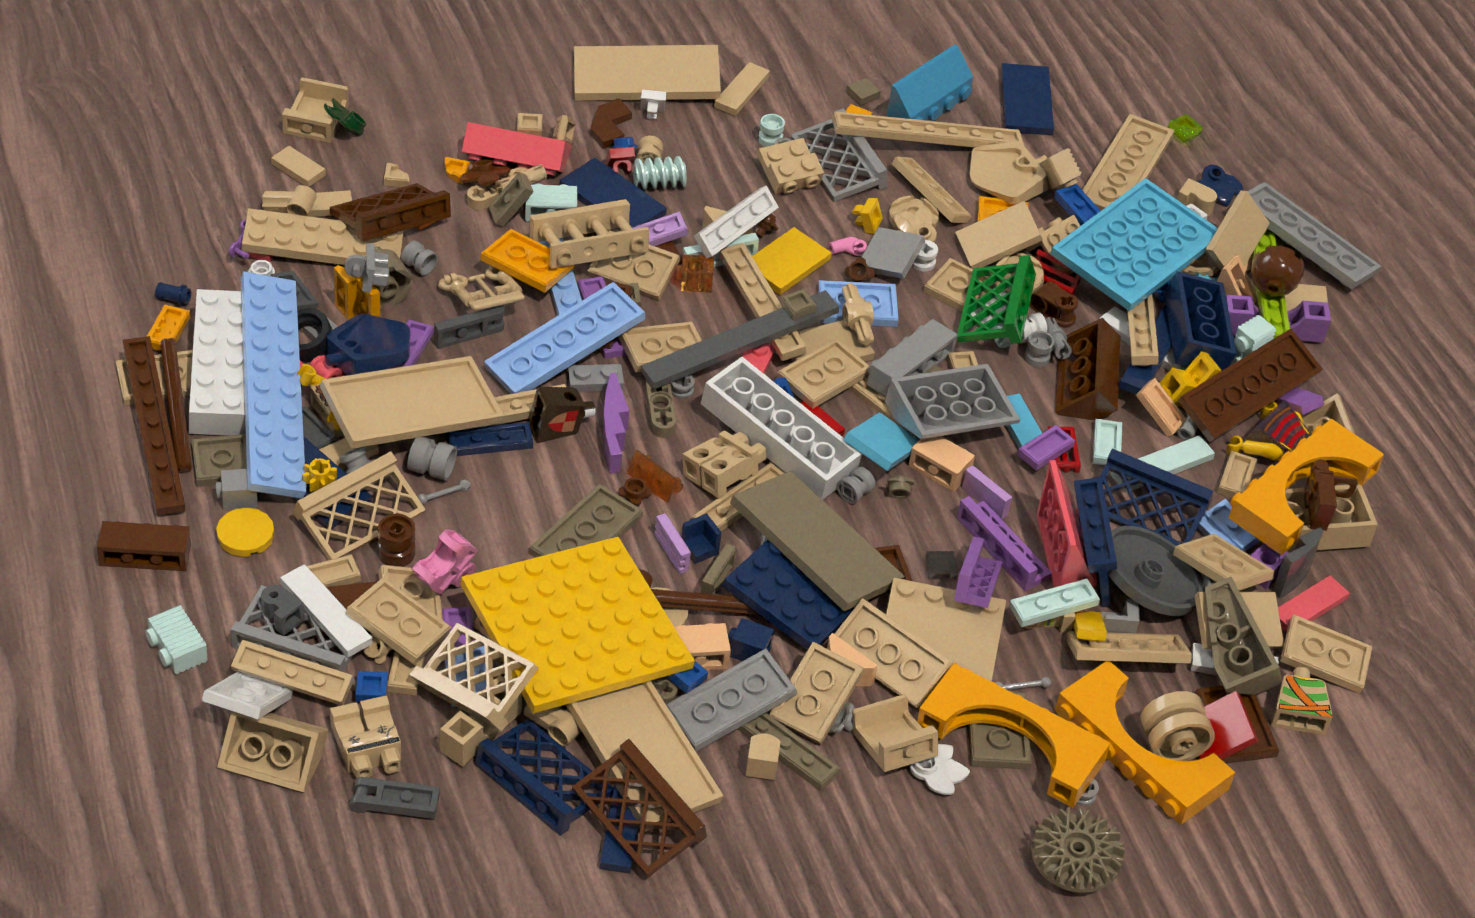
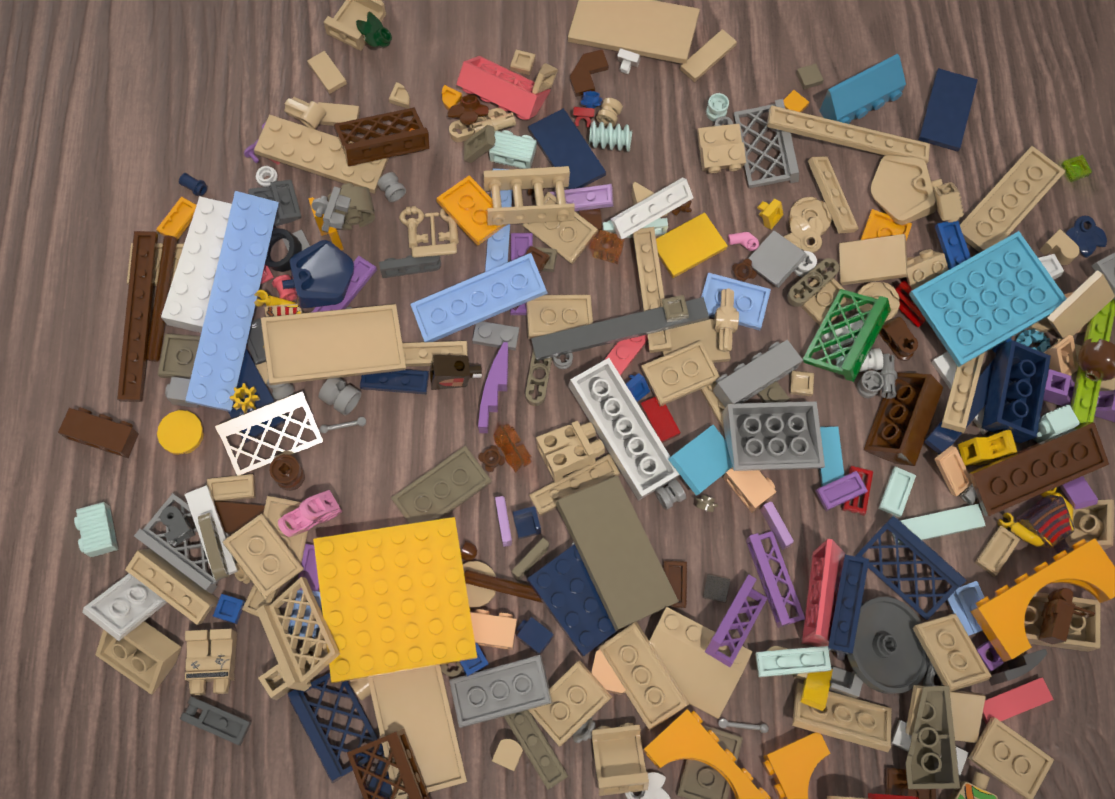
camera: 20 degrees right, 25 degrees up
none -> dark tan beam [198,512,229,581]
none -> dark tan beam [787,258,839,307]

